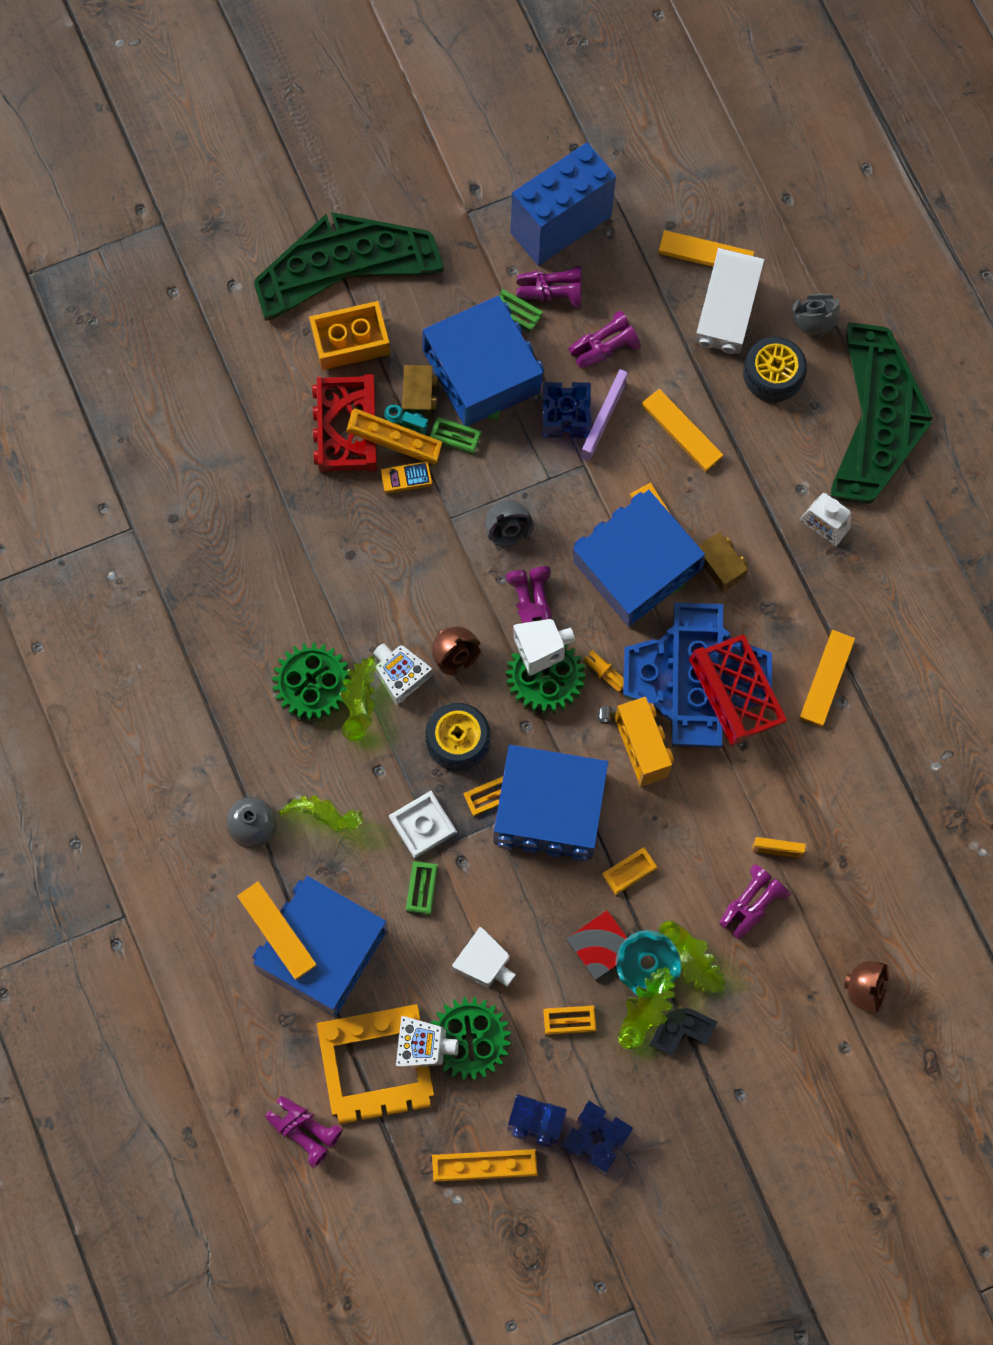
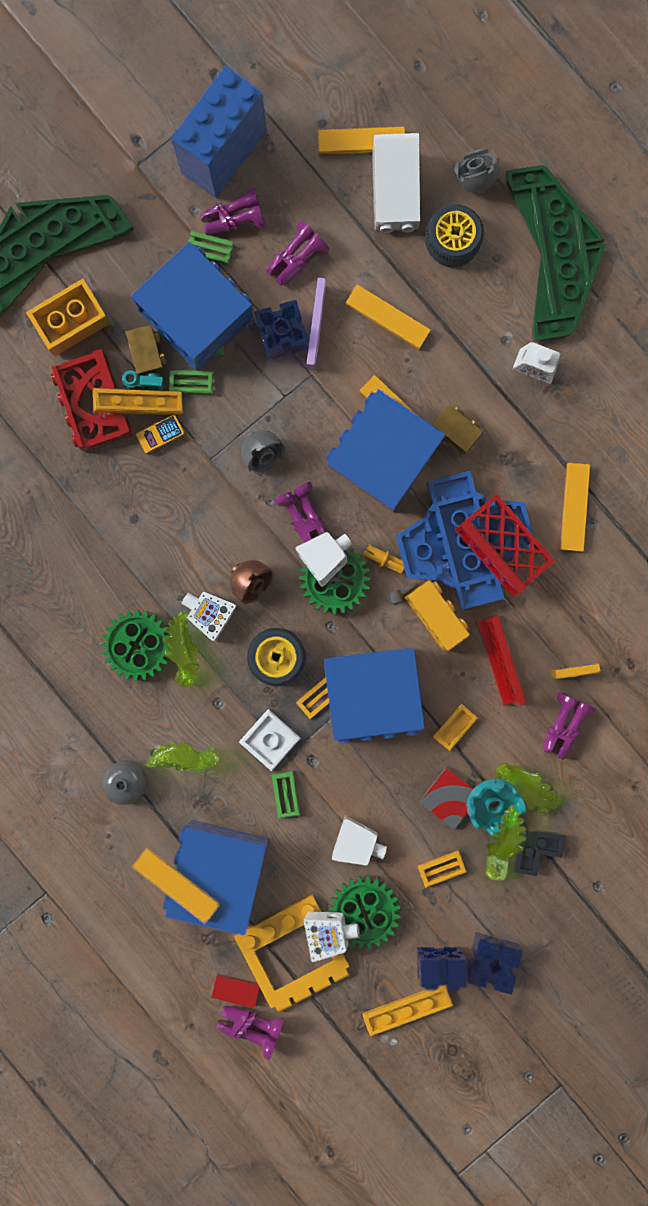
camera: 15 degrees left, 15 degrees up
none -> red tile [211,974,260,1008]
none -> red fence [476,615,526,706]

